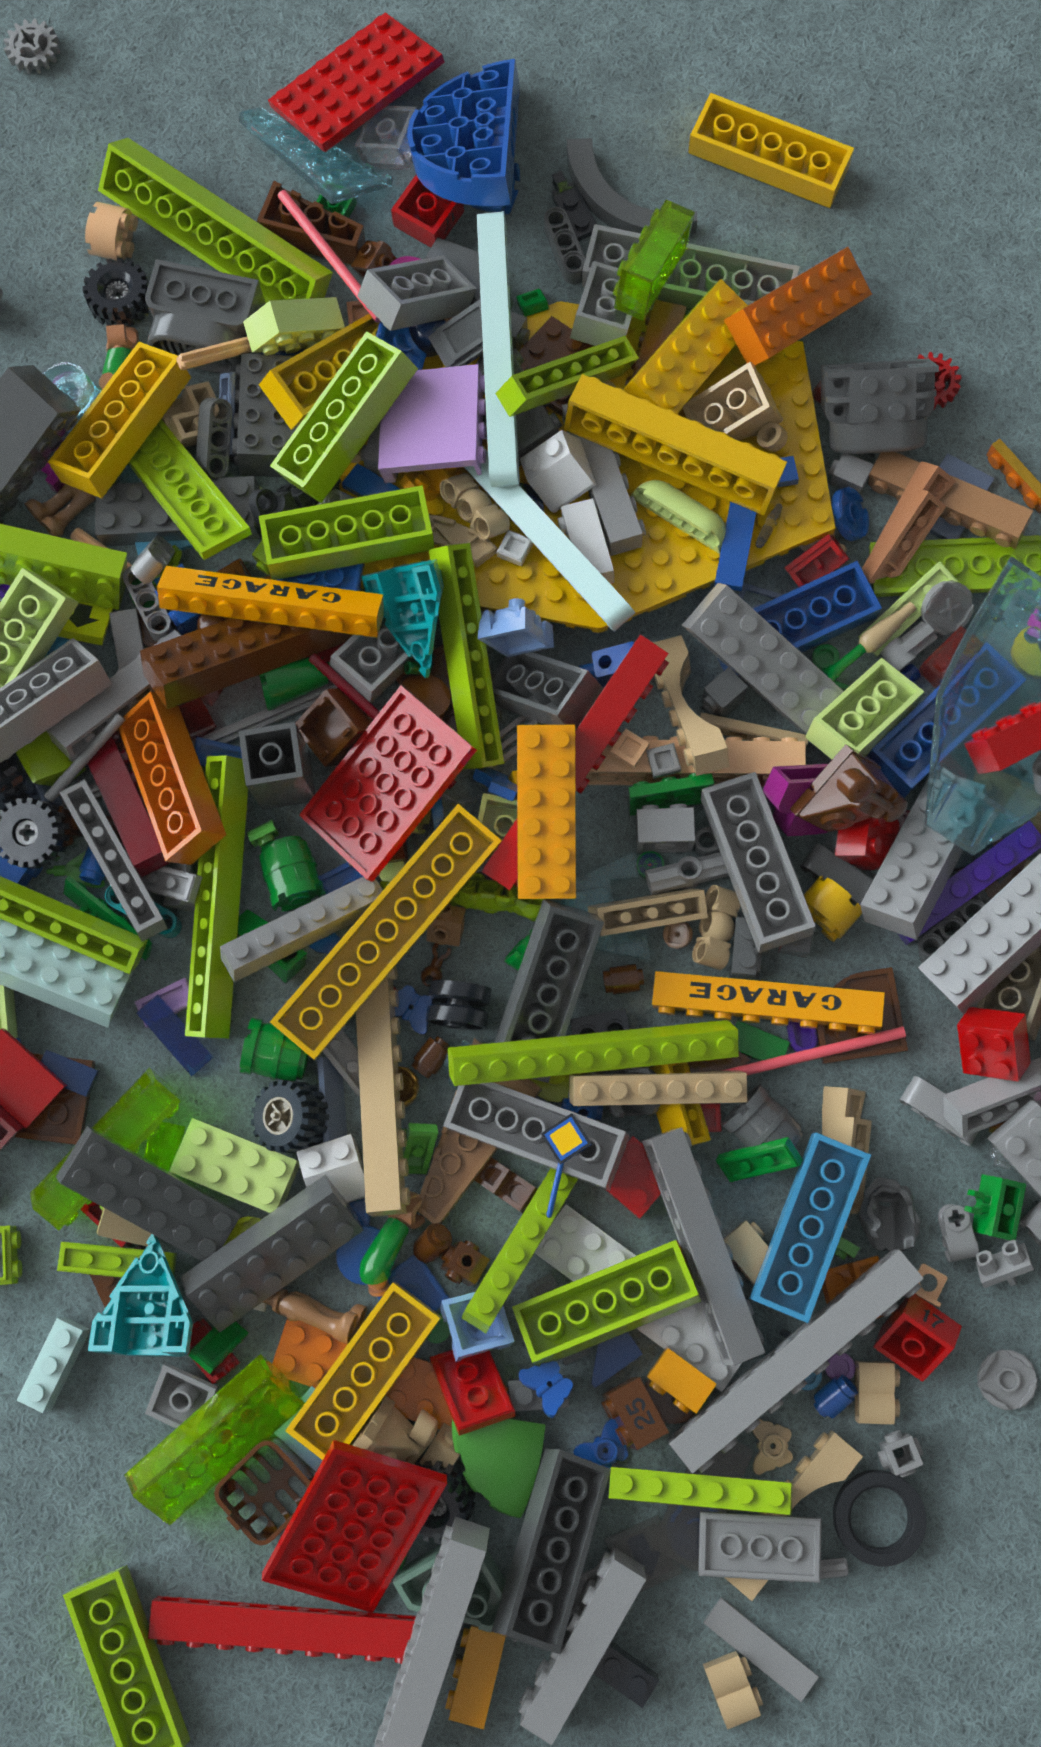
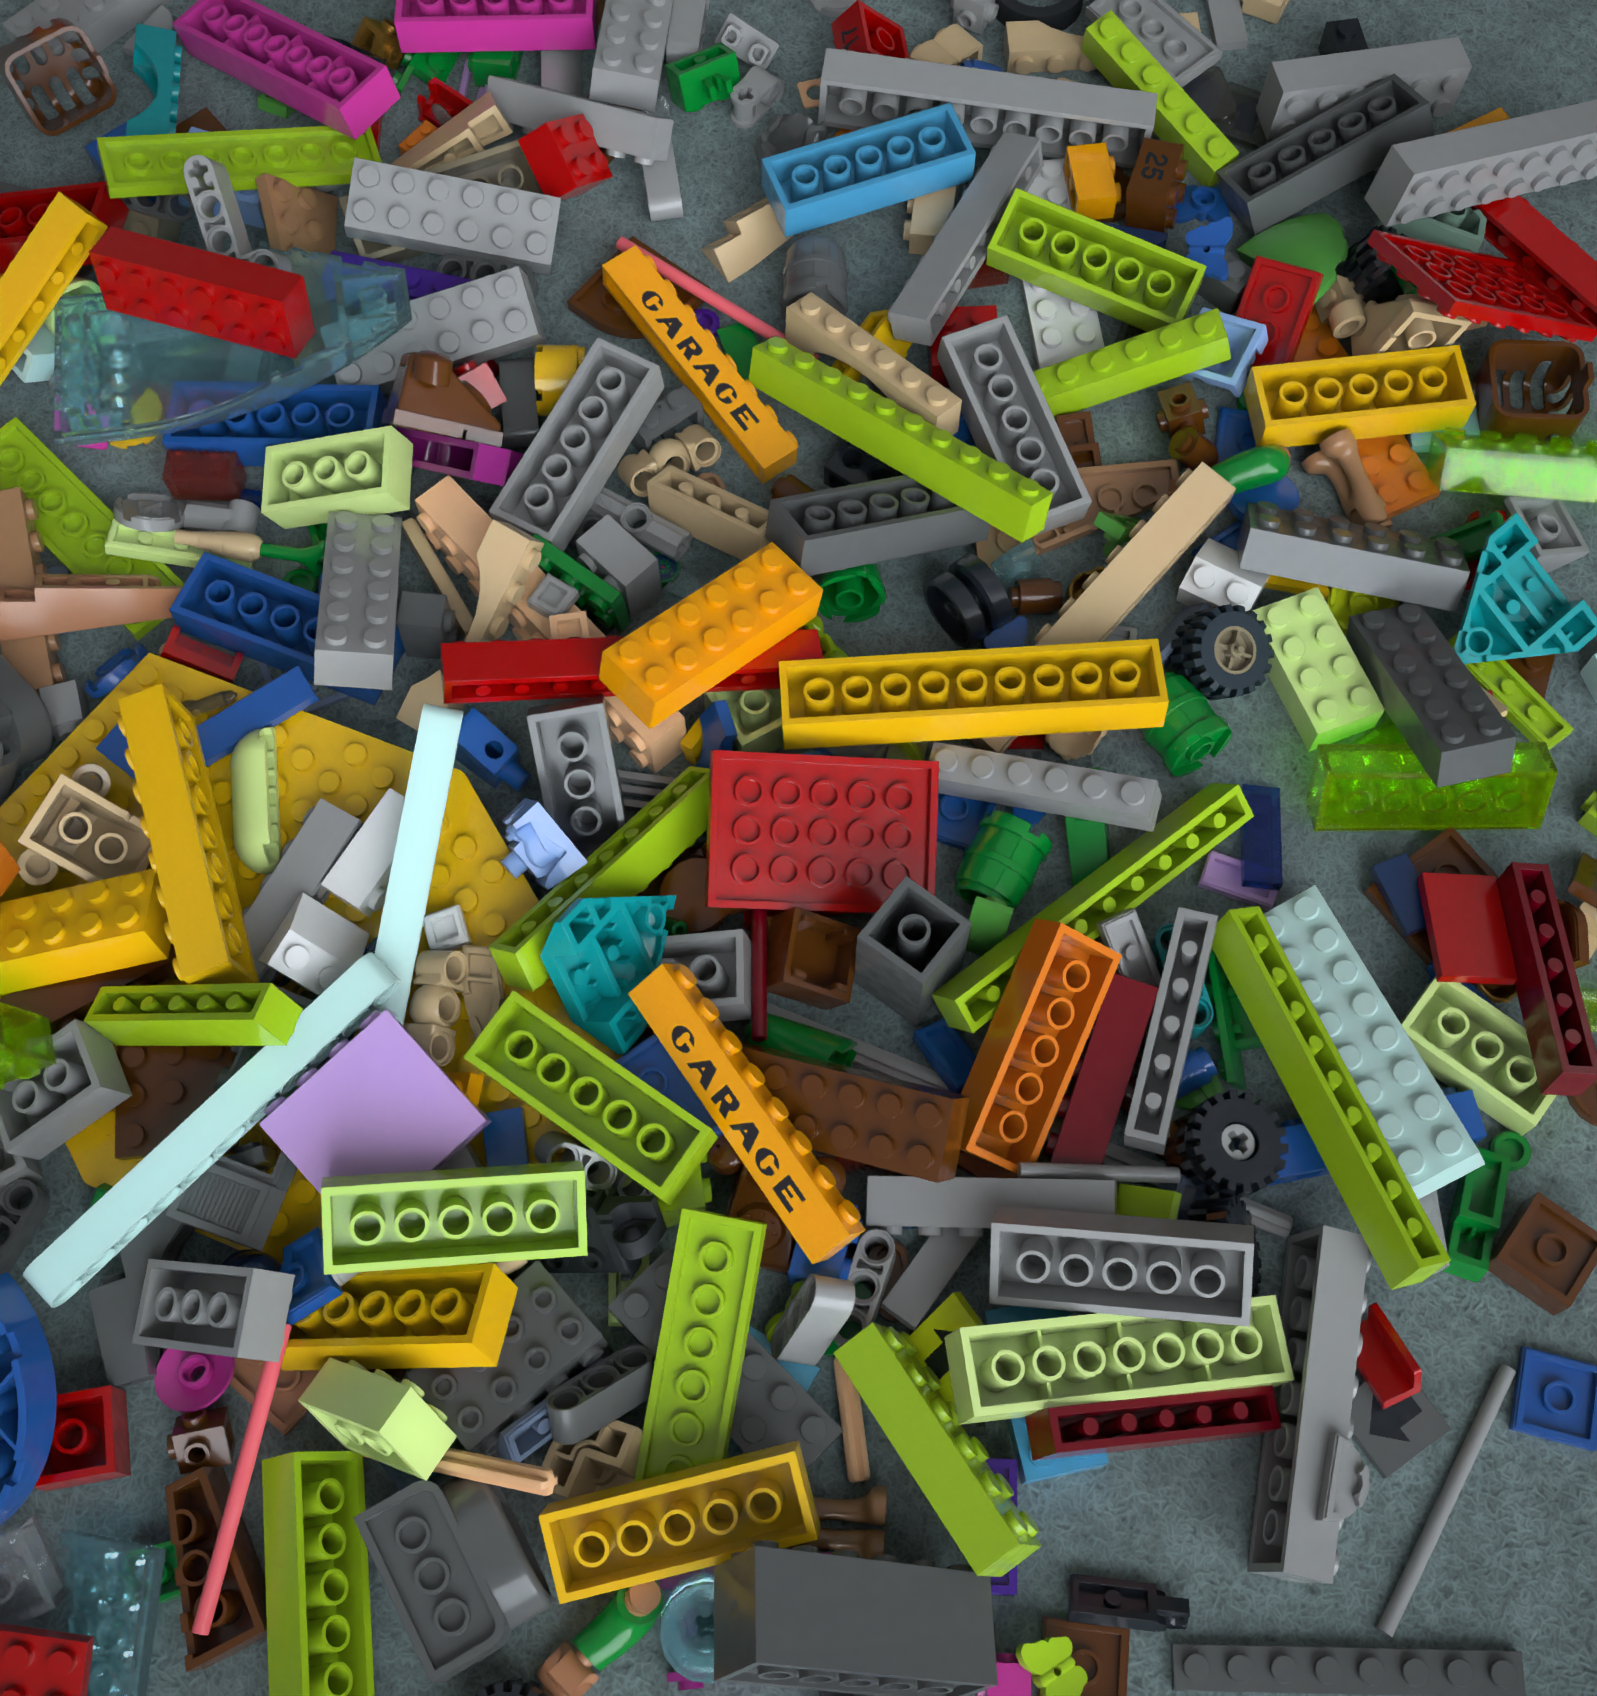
camera: 140 degrees left, 10 degrees down
piece [541,1113,592,1218] -> none
green tile [716,1137,803,1182] -> none

